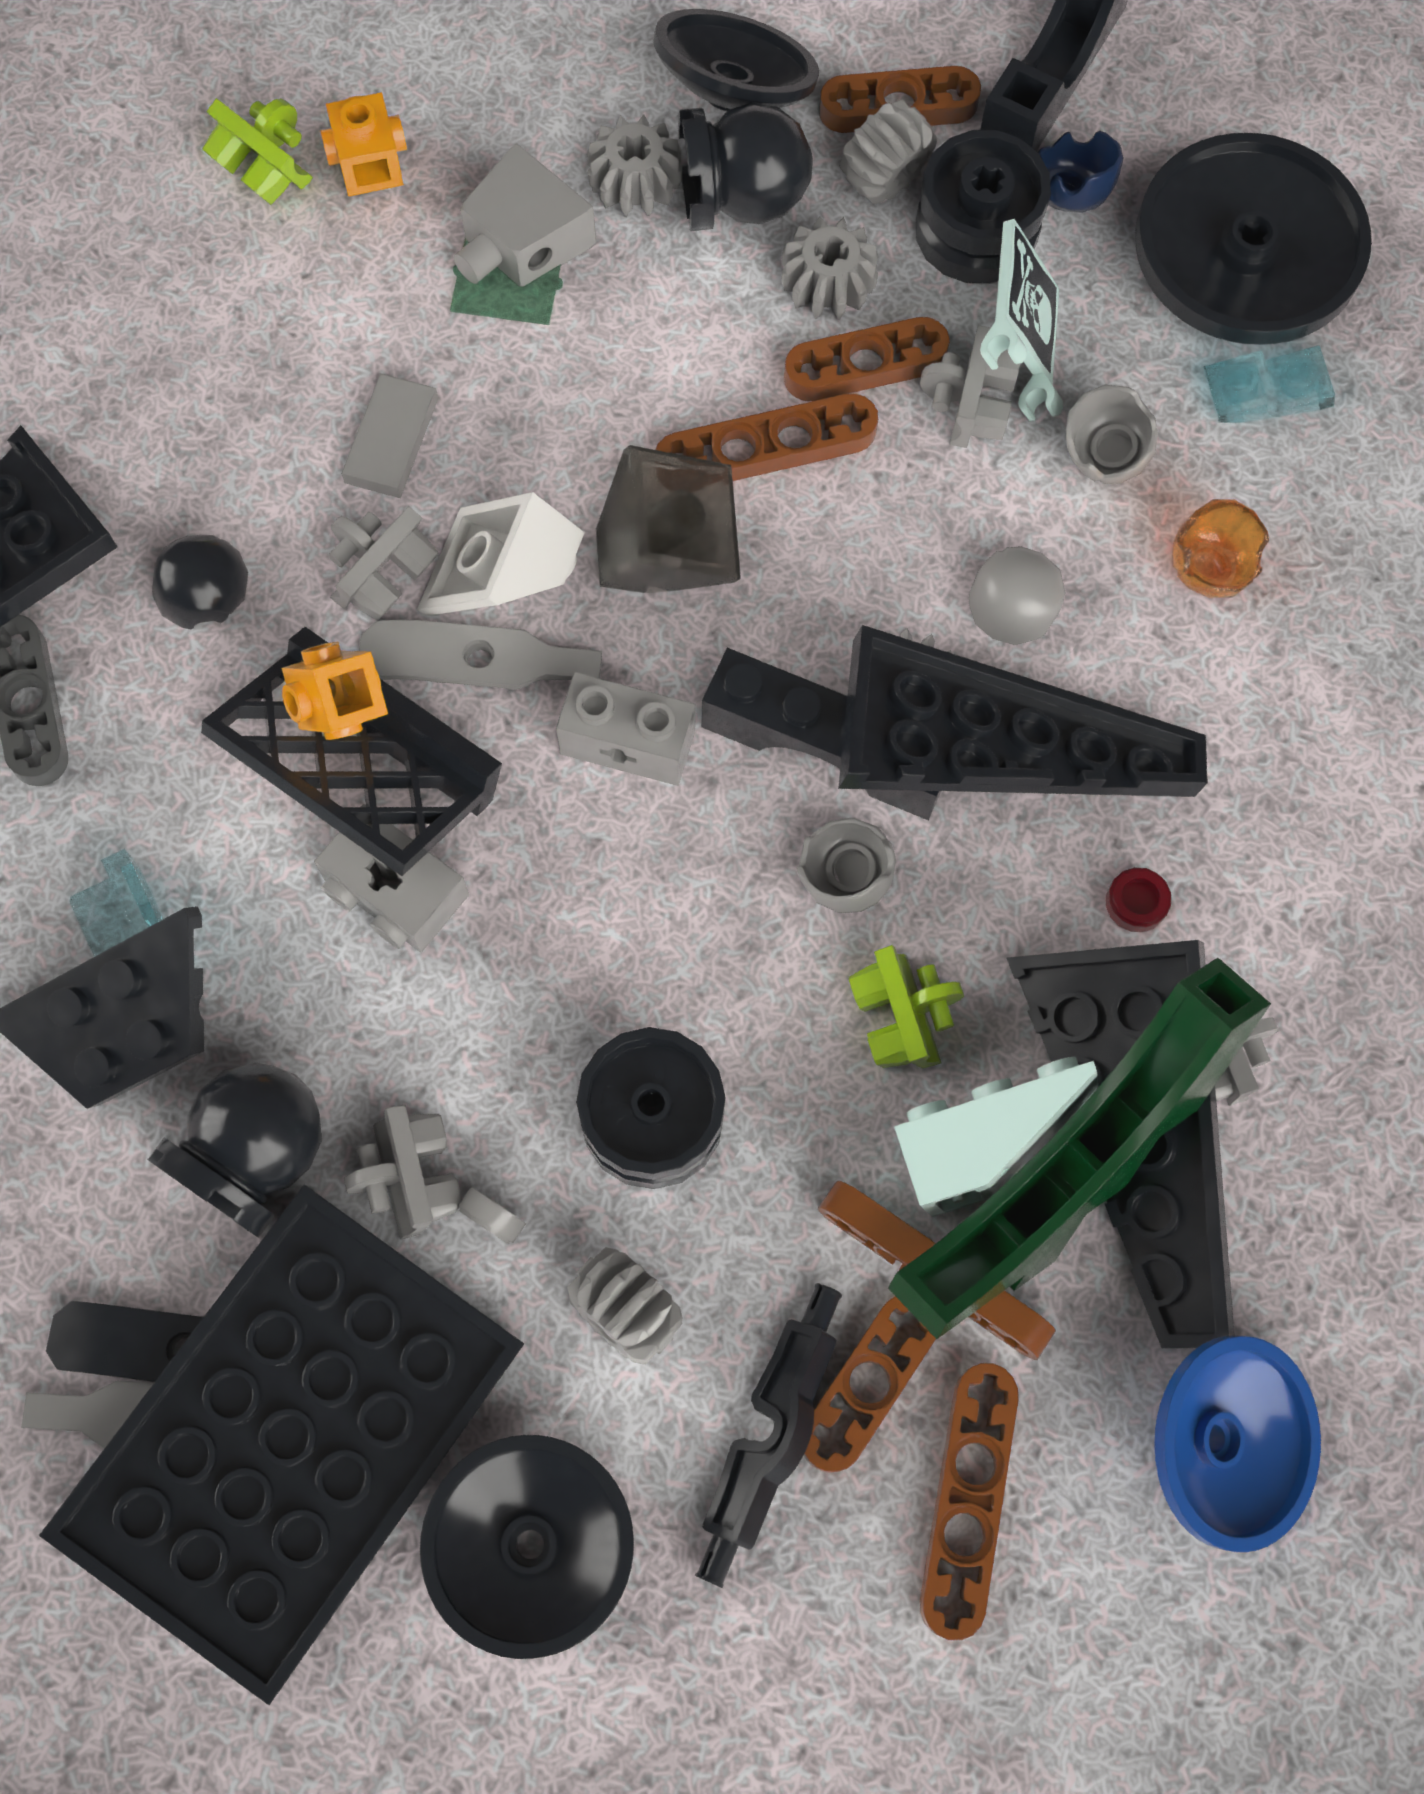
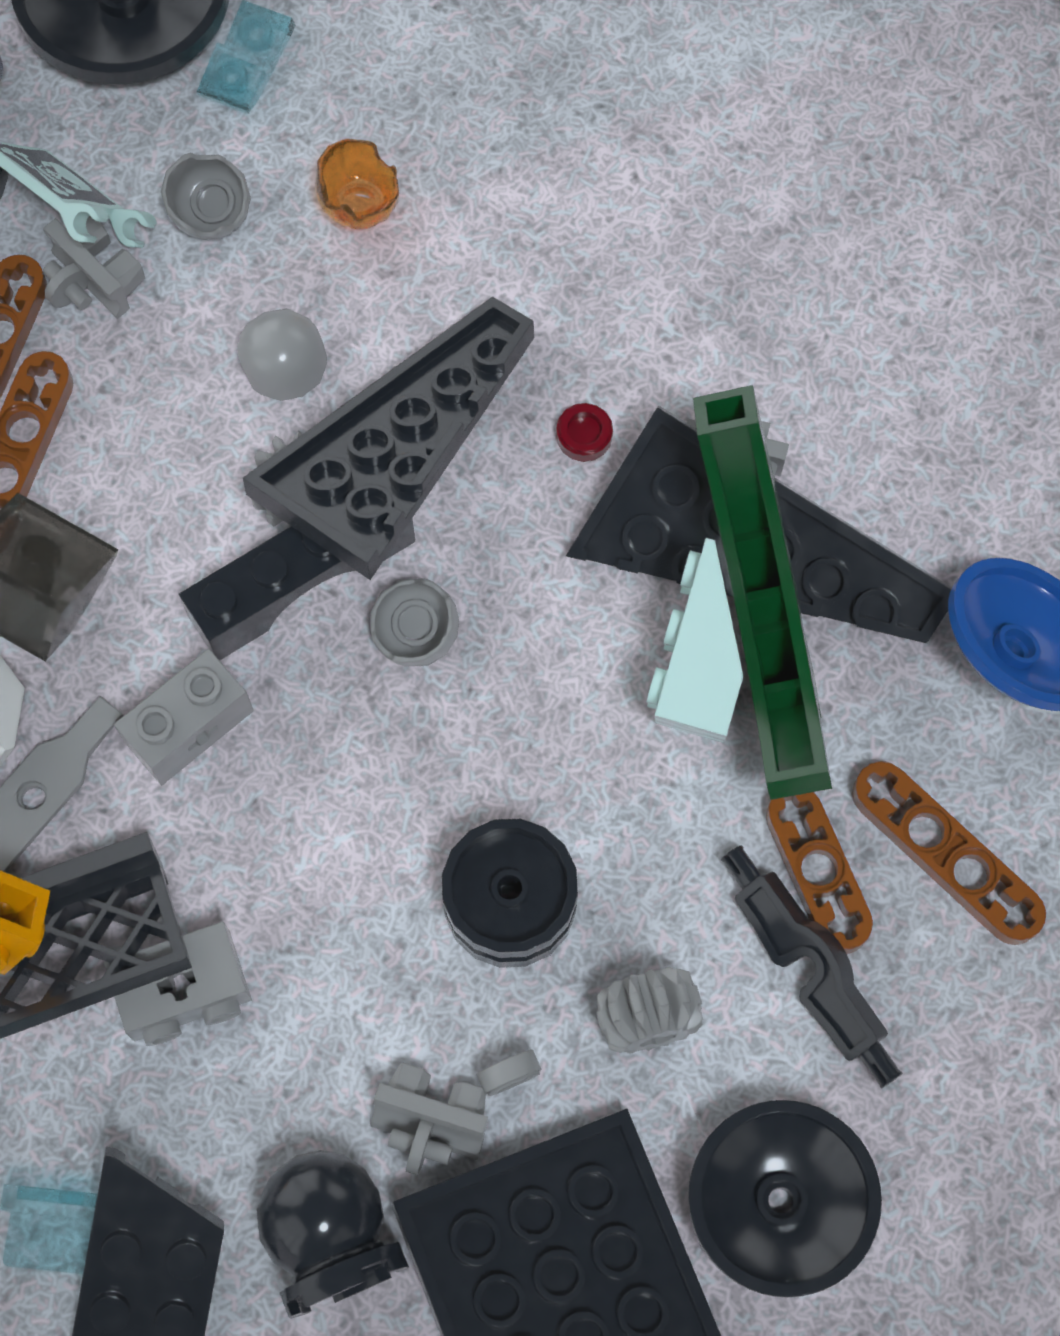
camera: 55 degrees left, 0 degrees up
dark orange beam [818,1181,1056,1360] -> none
lime hips [848,945,964,1069] -> none

